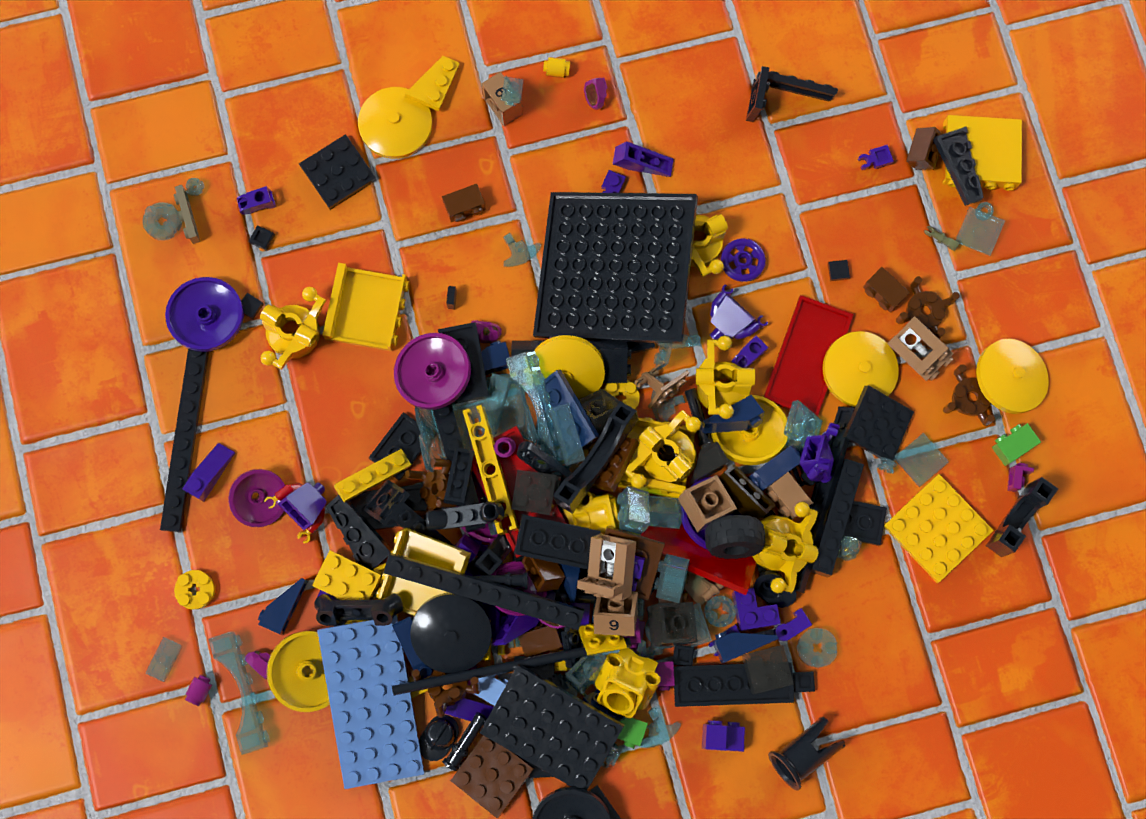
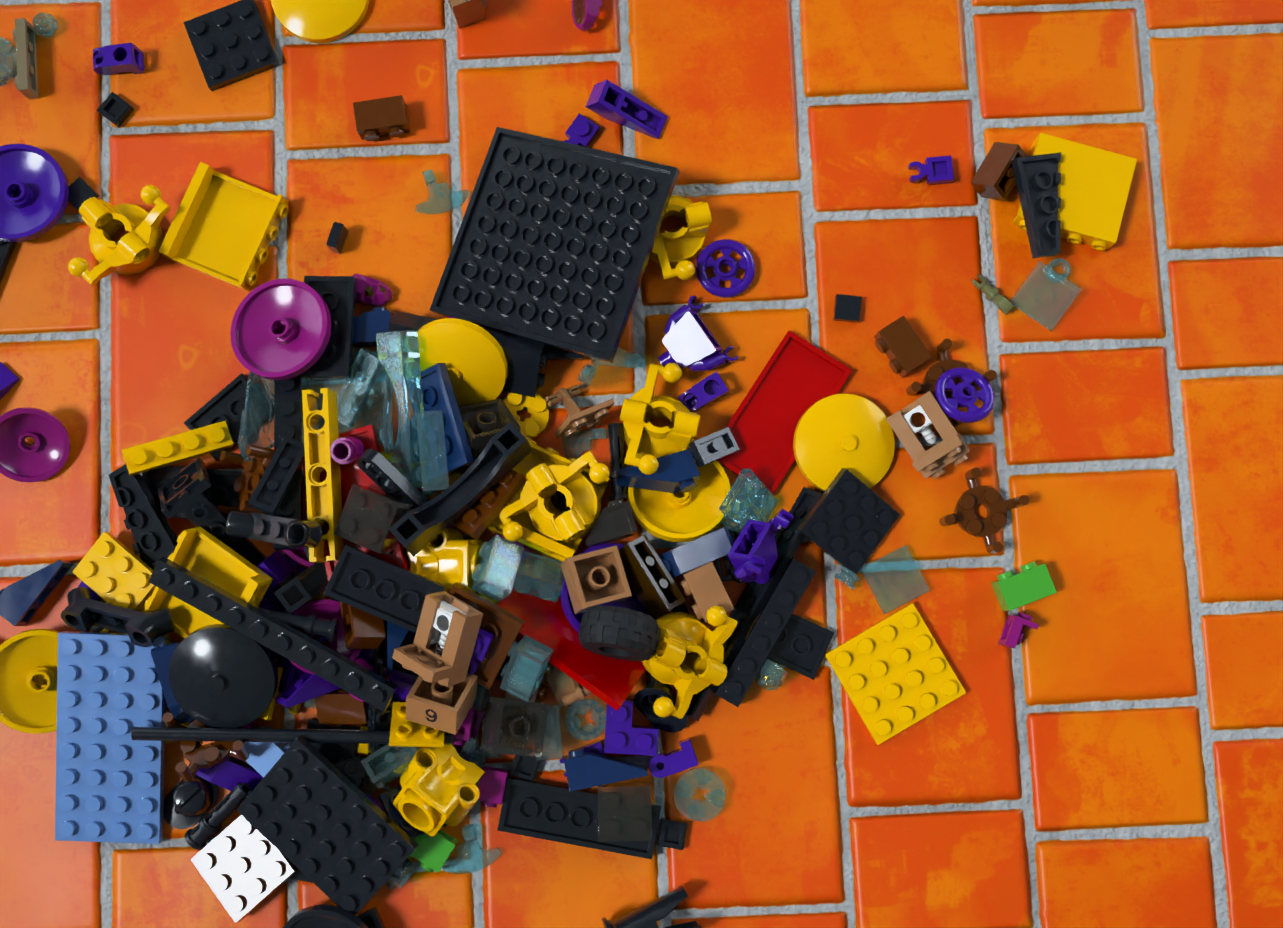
camera: 15 degrees right, 5 degrees up
dark purple torso [264,482,326,543] -> none
dark purple brick [702,721,745,752] -> none
black bracket [746,66,838,122] -> none
yellow dish [976,339,1049,414] -> none
black arch [986,477,1058,557] -> none
none -> plate [688,427,740,468]
none -> dark purple plate [935,367,995,423]

